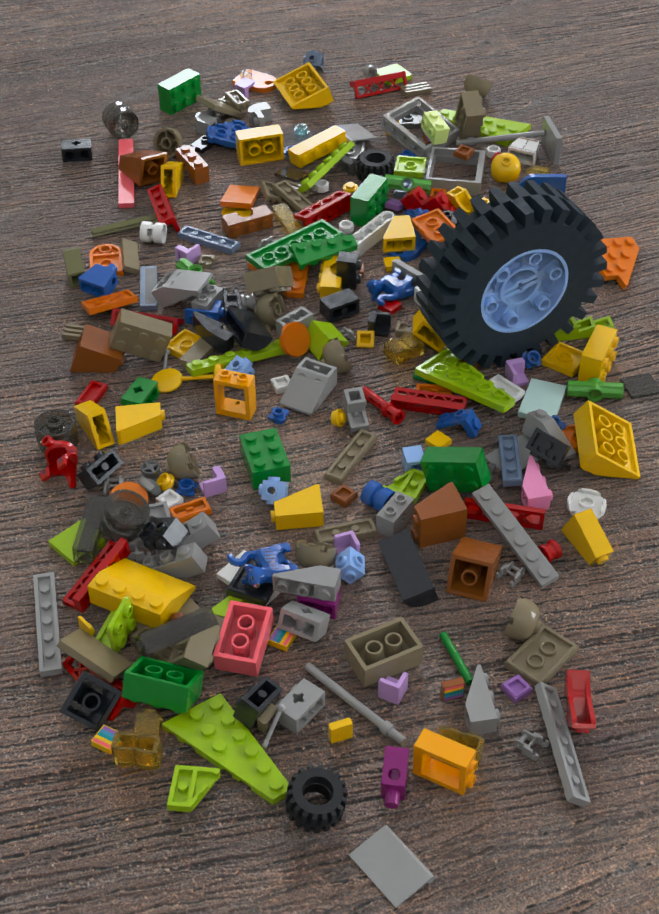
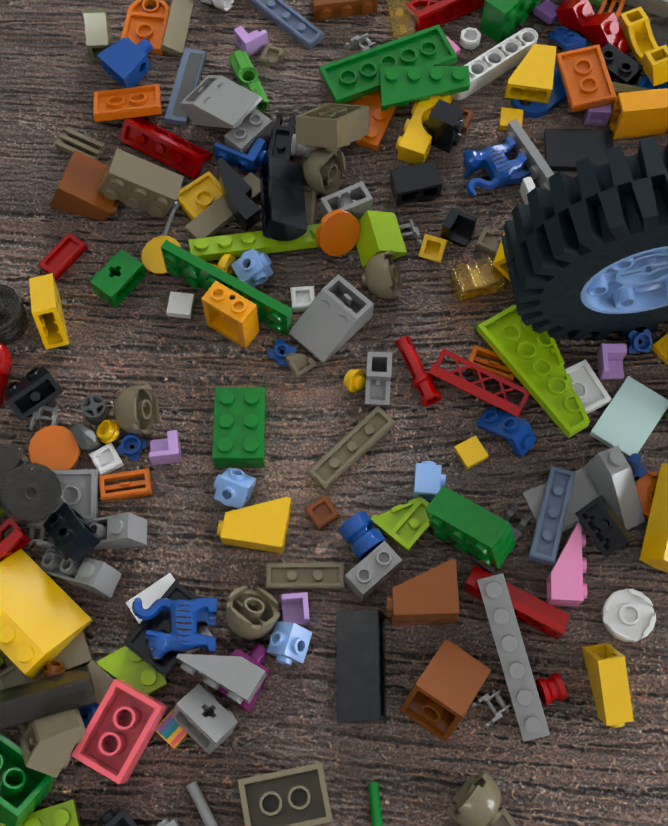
camera: 15 degrees right, 25 degrees up
yellow slope [115,402,166,445] -> none
red tile [378,300,402,316] -> none
none -> green plate [161,240,292,335]
none -> white tile [166,291,195,319]
none -> dark tan tile [283,352,317,378]

